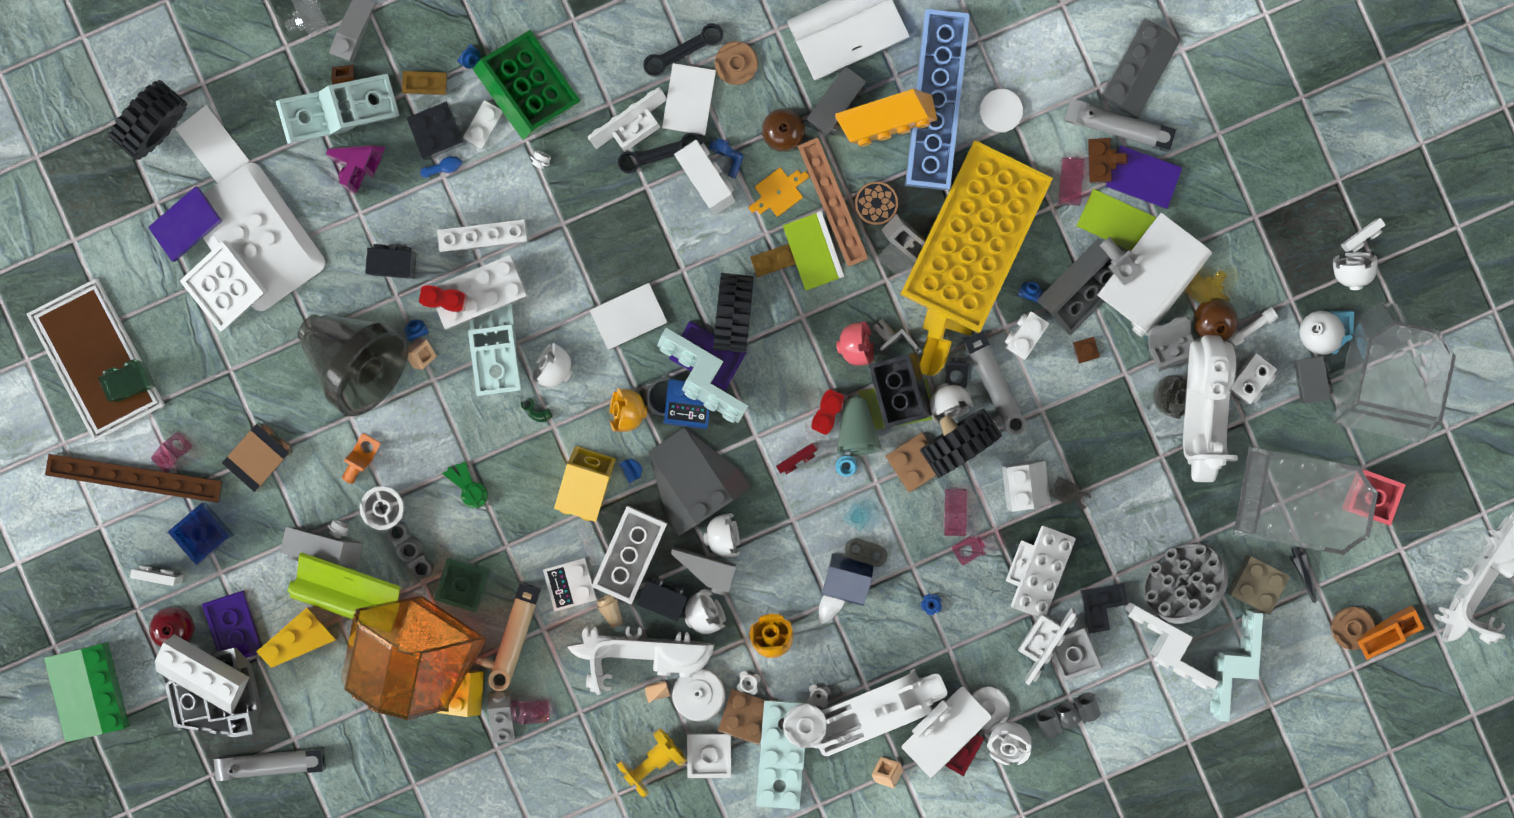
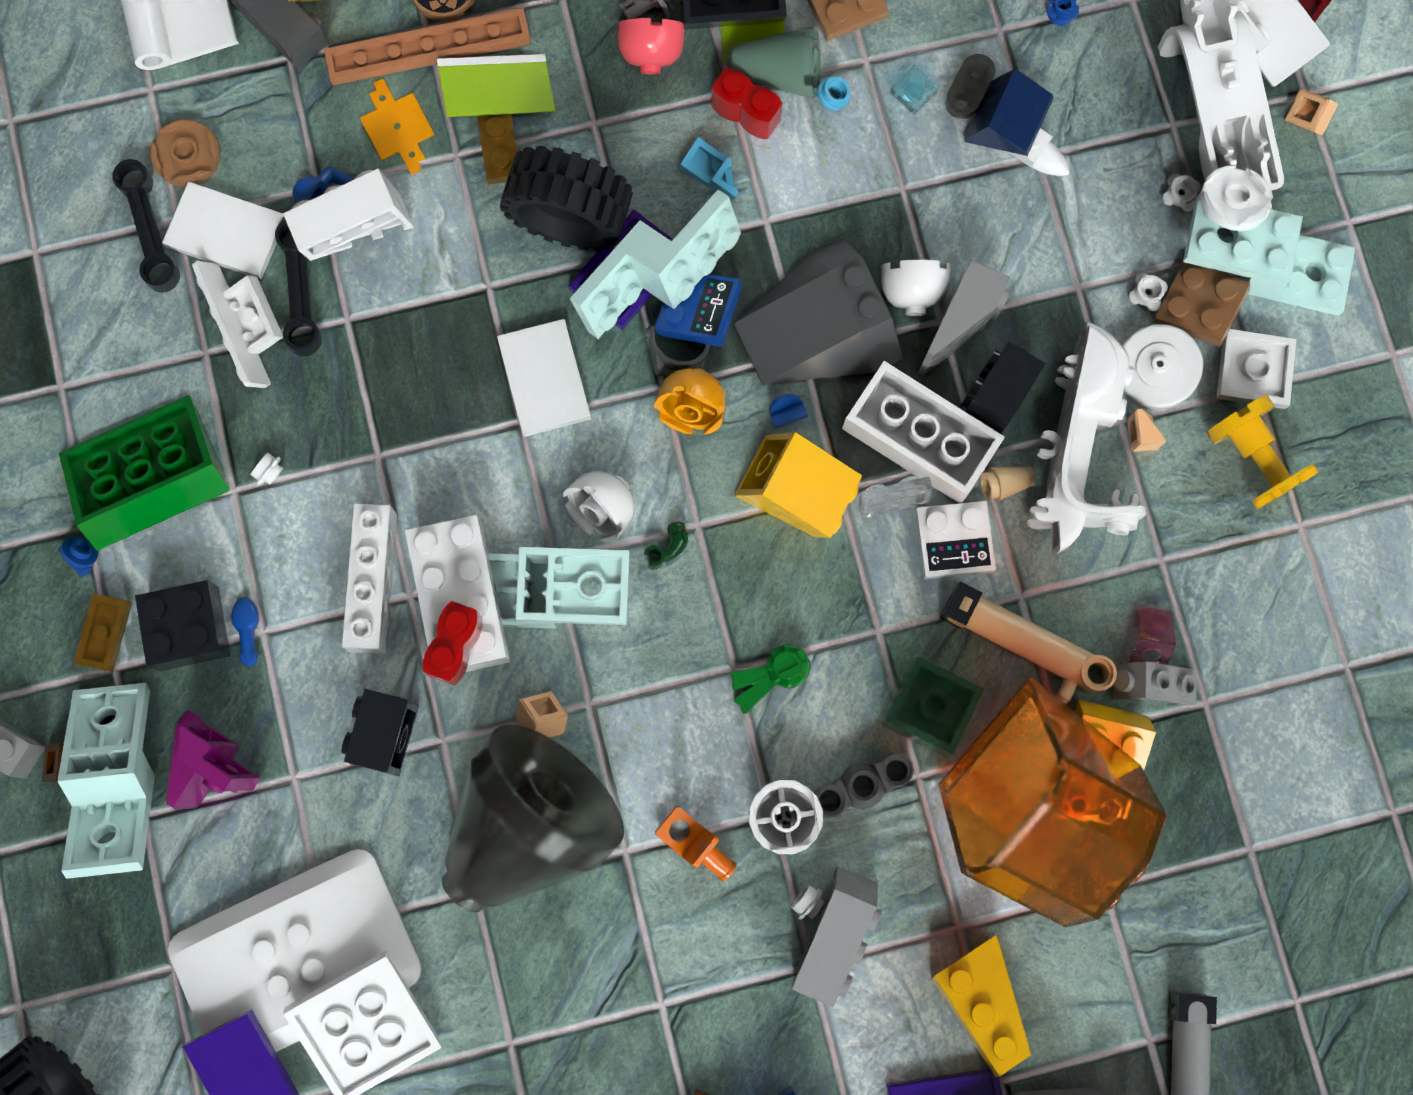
camera: 85 degrees left, 10 degrees down
white sticker [176,105,249,183] -> none
medium nougat panel [222,423,293,492] -> none
lime door [287,552,401,632] -> none
blue plate [404,320,429,342] -> none
white plate [463,100,503,150] -> none
white cylinder [685,589,726,634] -> none
light orange cylinder [749,613,794,658] -> none
reddish brown cylinder [762,108,805,152] -> none
dark red plate [776,443,817,475] -> none
none -> medium azure slope [678,137,738,199]

